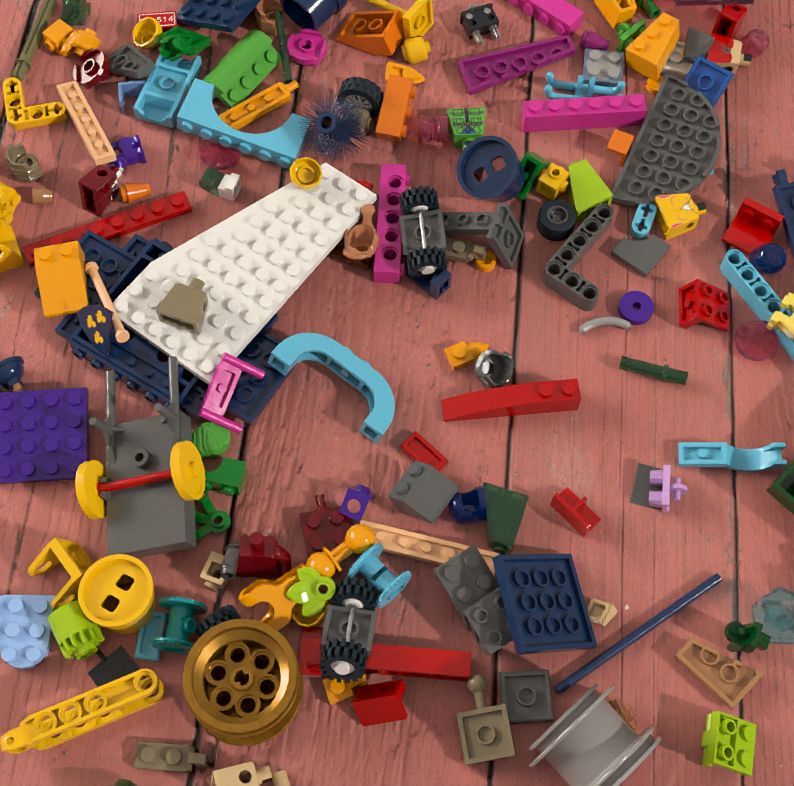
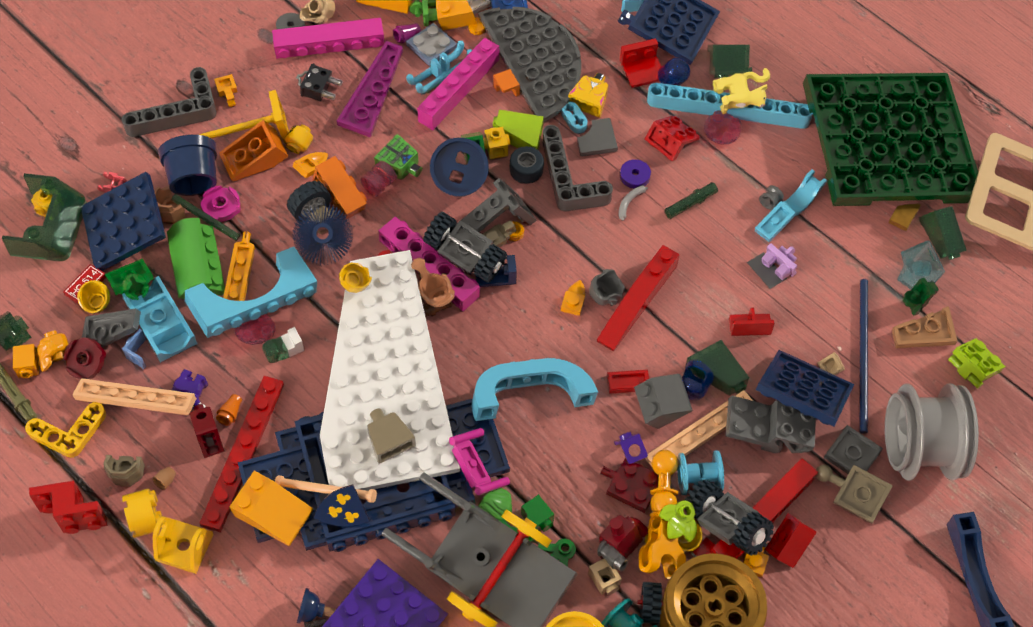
camera: 50 degrees left, 5 degrees down
none -> dark grey wheel [759,185,784,210]

